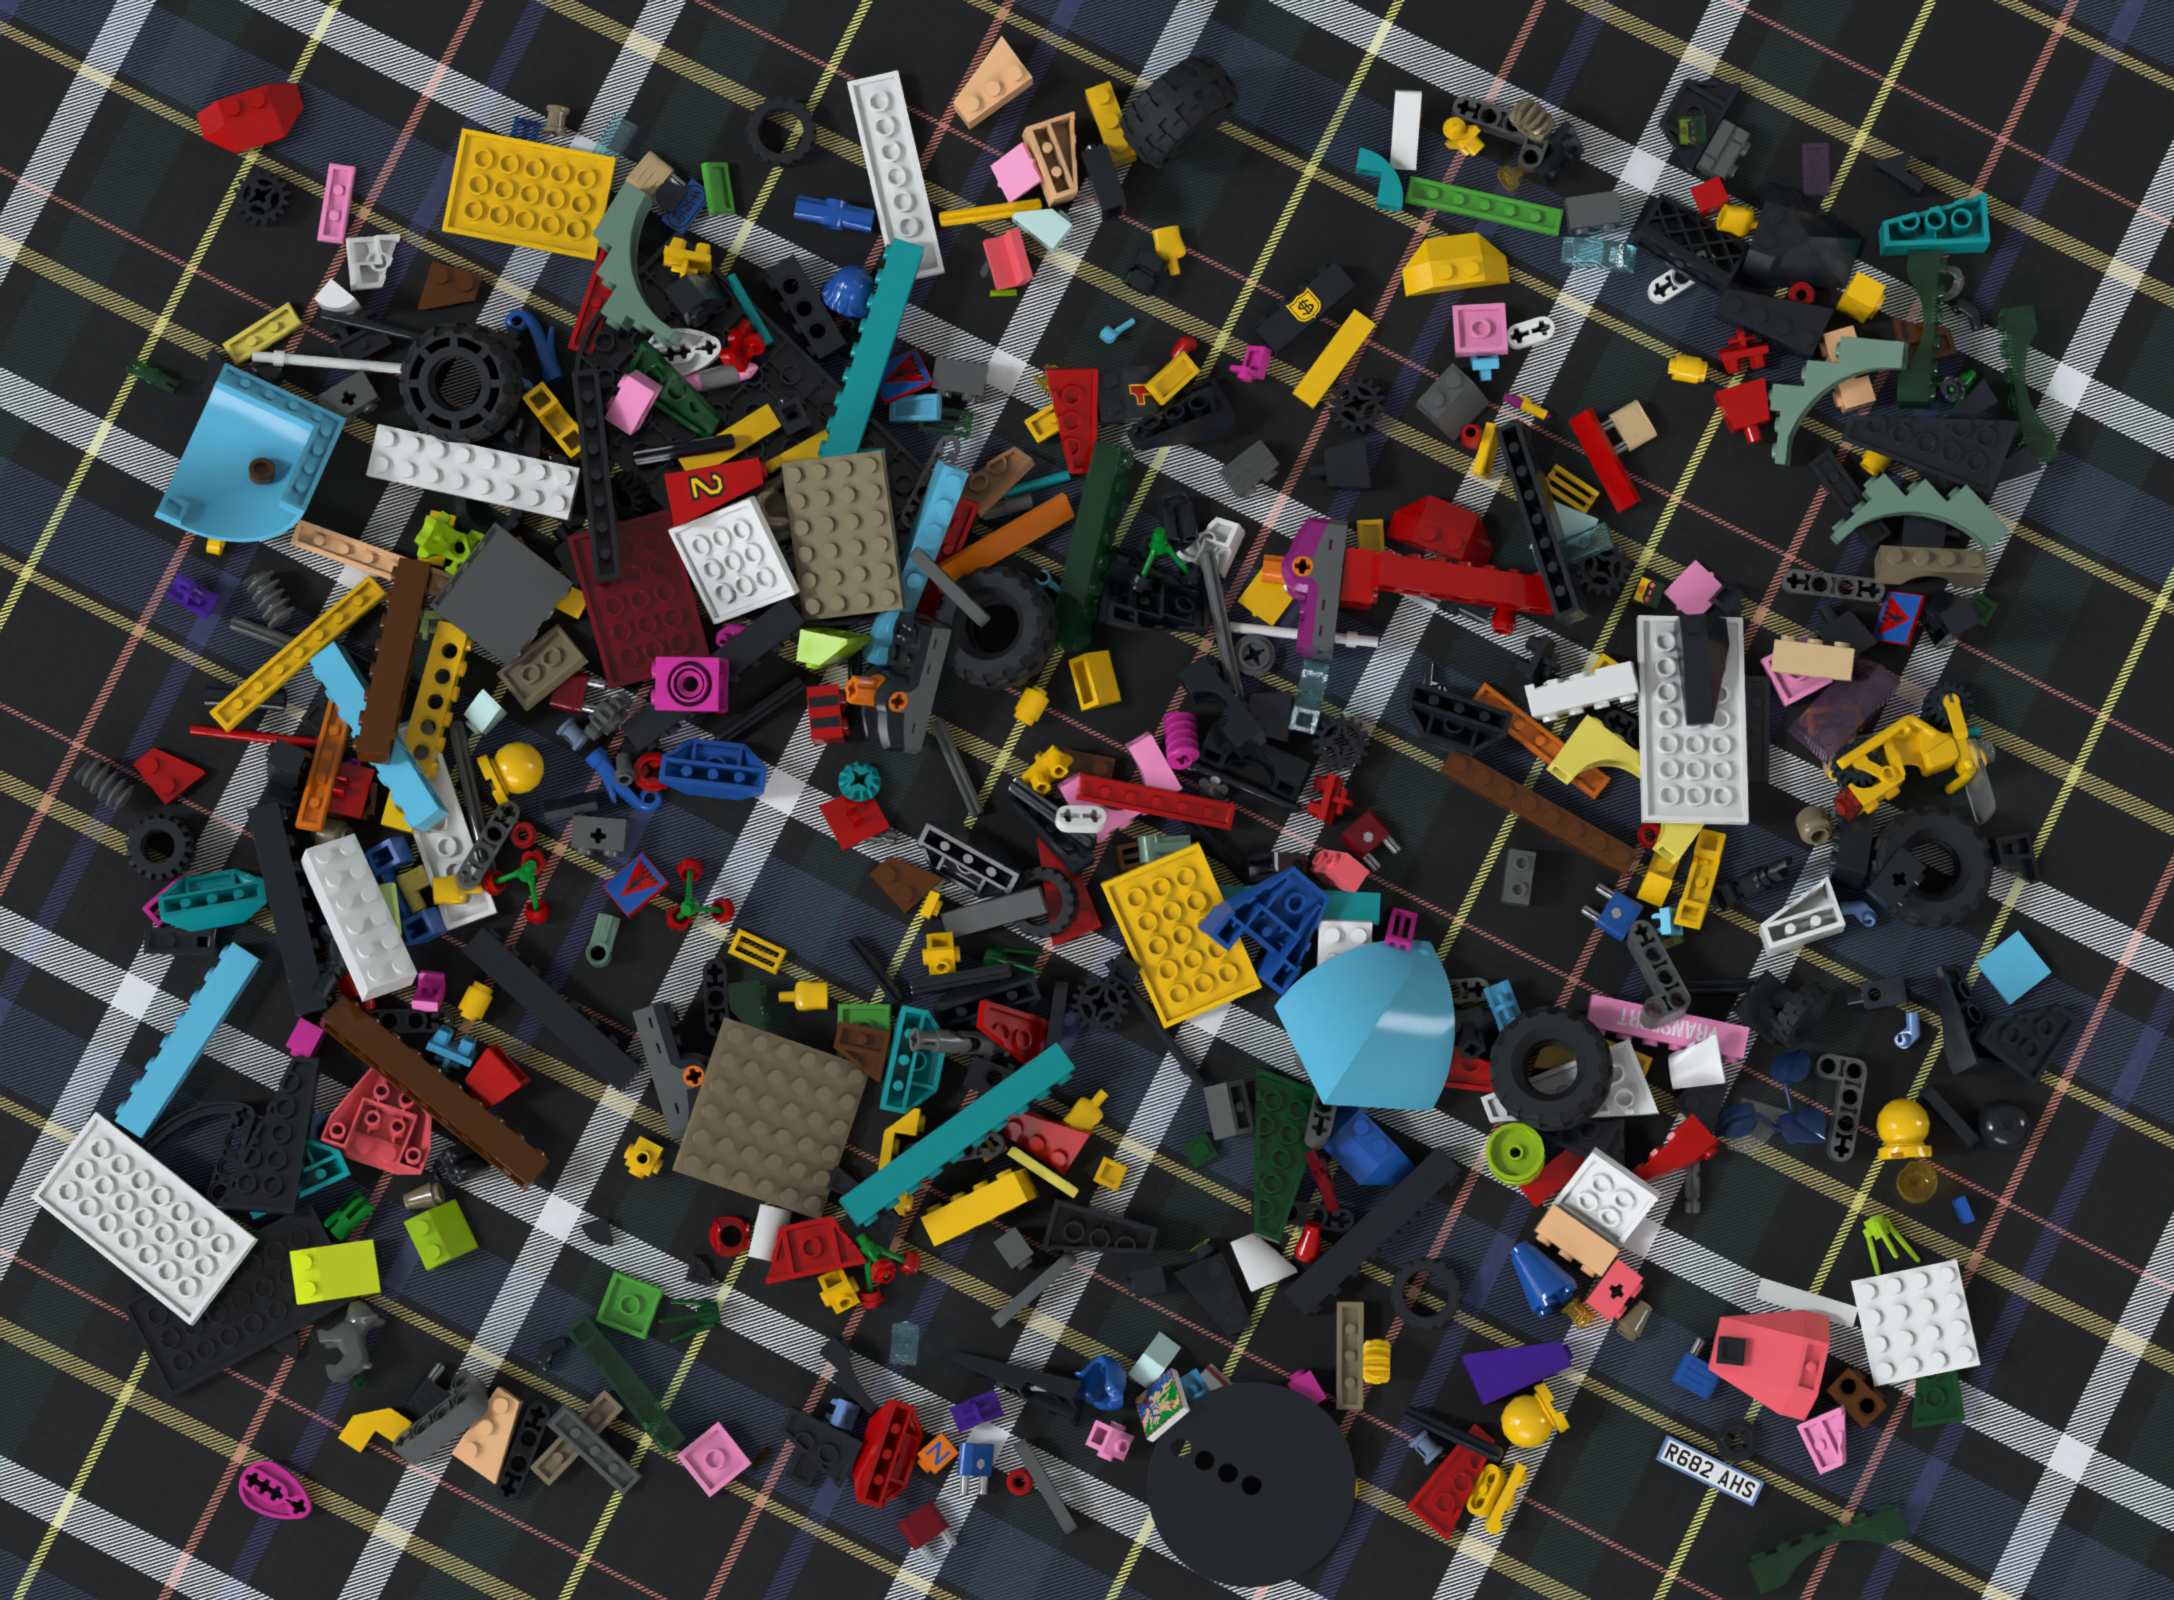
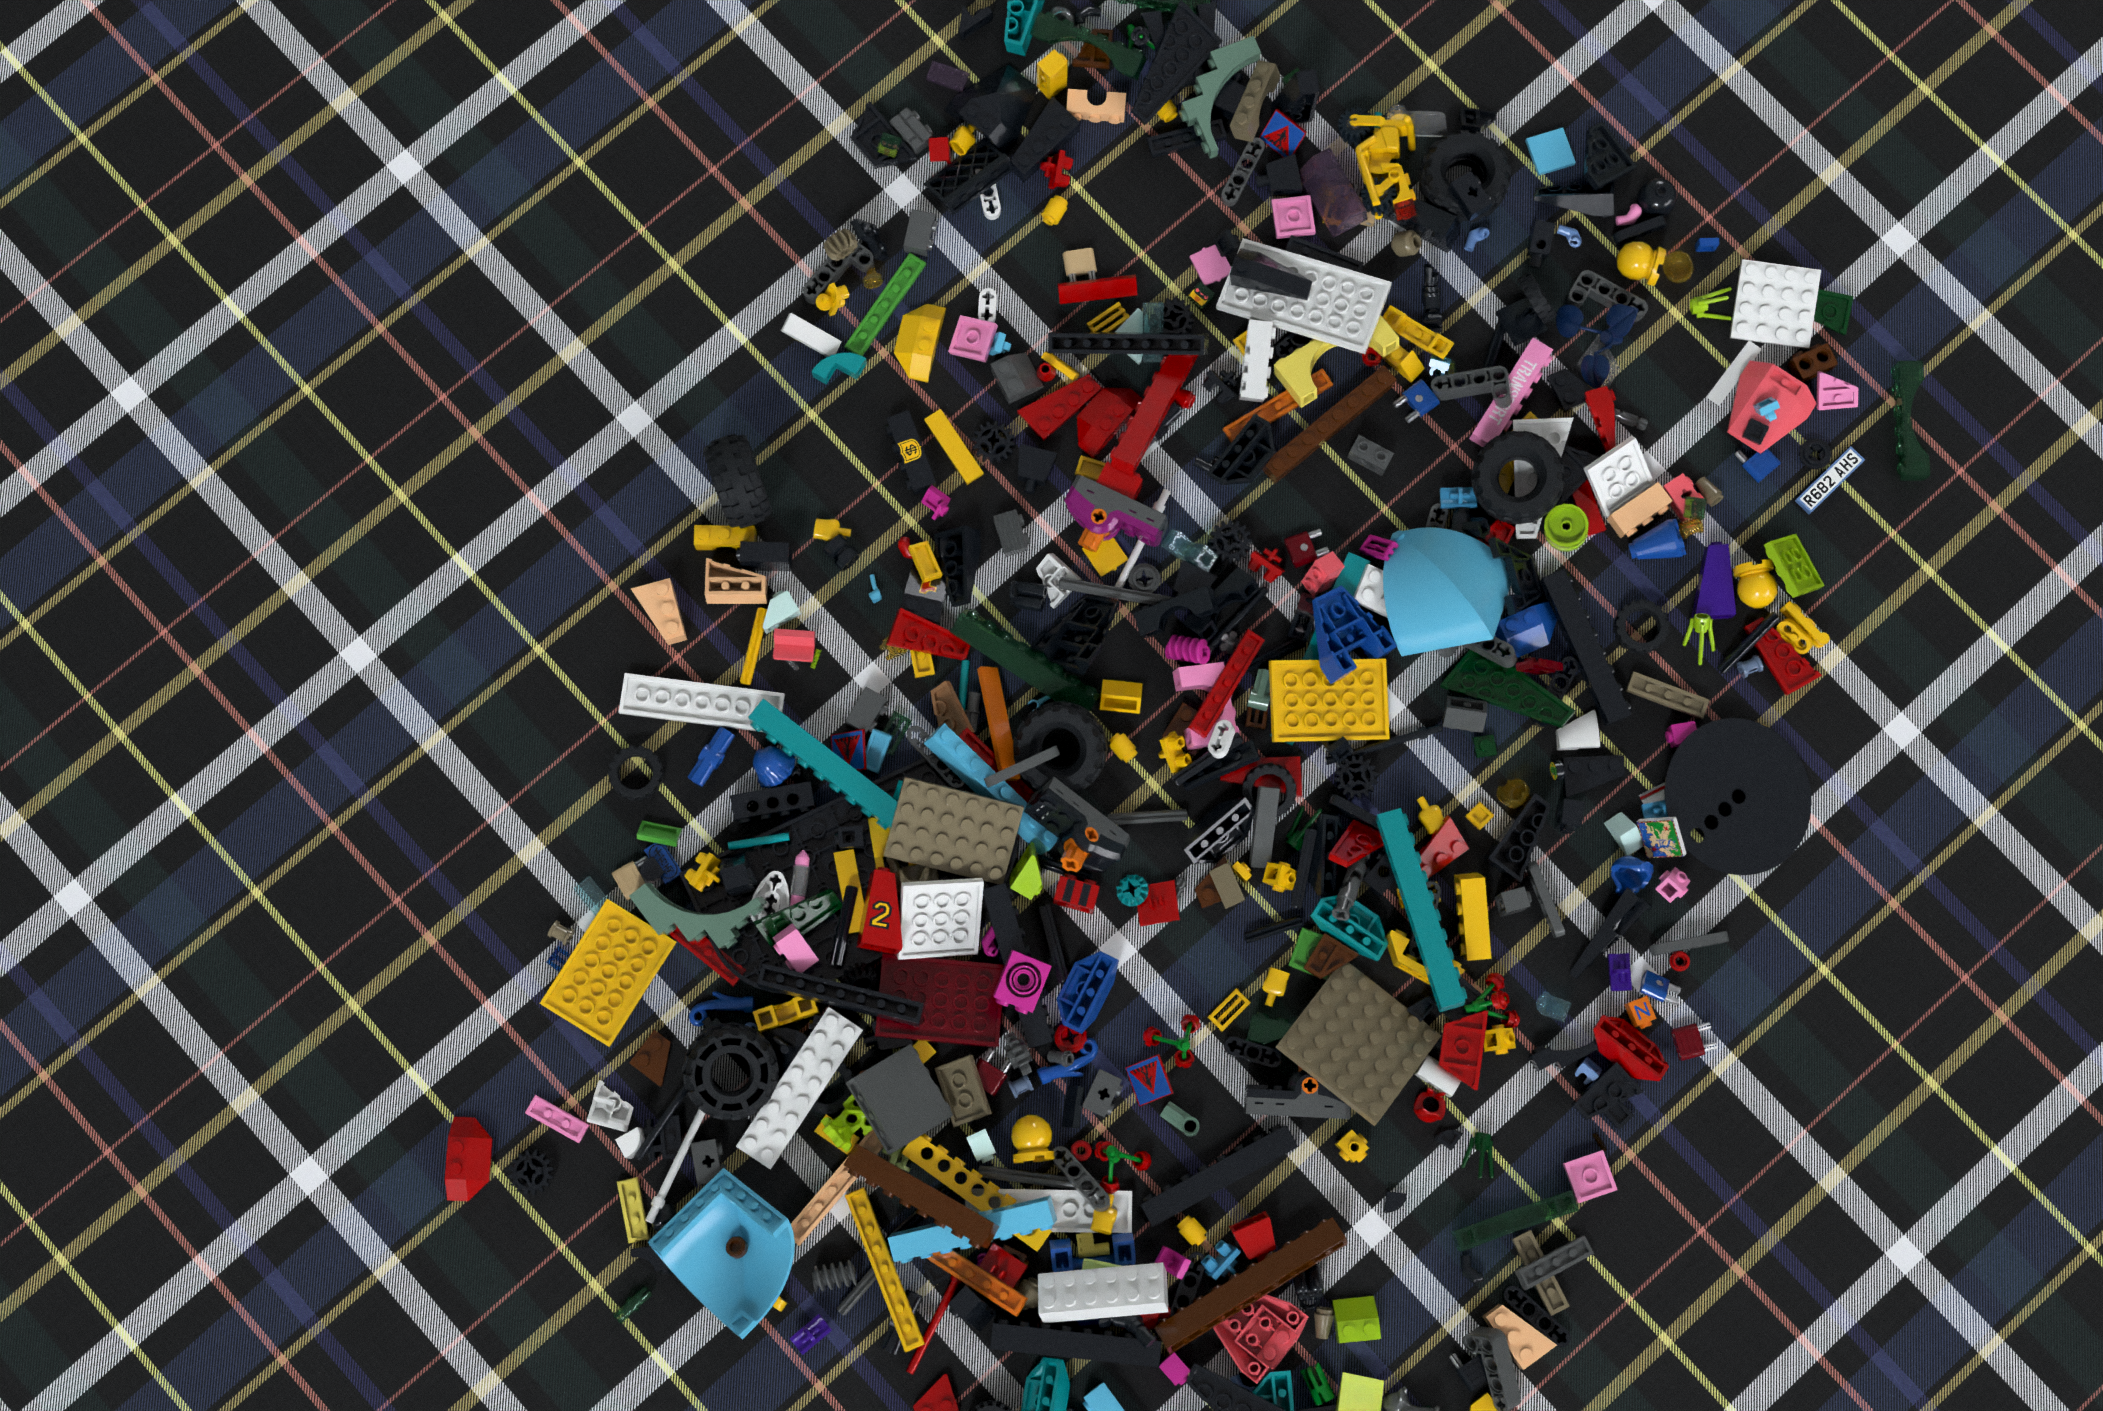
camera: 75 degrees left, 5 degrees down
bright green tile [595,1271,664,1340] -> none
red hips [719,320,766,373] -> none
bright pink piece [990,142,1044,202] -> none
light yellow tile [1007,1146,1079,1199] -> none
plant [1128,527,1202,593] -> none
red cone [1294,1221,1321,1263] -> none
yellow gear [1363,1339,1391,1384] -> none
piece [1502,392,1551,420] -> none
clear light blue brick [1561,237,1636,274] -> none
white slope [1668,1031,1726,1089] -> none
red torso [1713,378,1770,444] -> none
white wedge [1759,876,1845,956] -> none
sand green arch [1767,336,1909,466] -> none
tan brick [1771,635,1855,682] -> none
red plate [1788,282,1815,305] -> none
none -> red wing [1017,374,1102,441]
none -> dark tan slope [1209,862,1245,909]
none -> black wing [1488,537,1543,616]
none -> clear yellow hair [1496,779,1530,808]
none -> bright pink arm [1616,204,1642,226]
none -> clear green tile [1683,496,1706,520]
none -> lime plant [1683,613,1715,665]
none -> medium azure tile [1753,397,1780,422]
none -> lime plate [1764,534,1825,598]

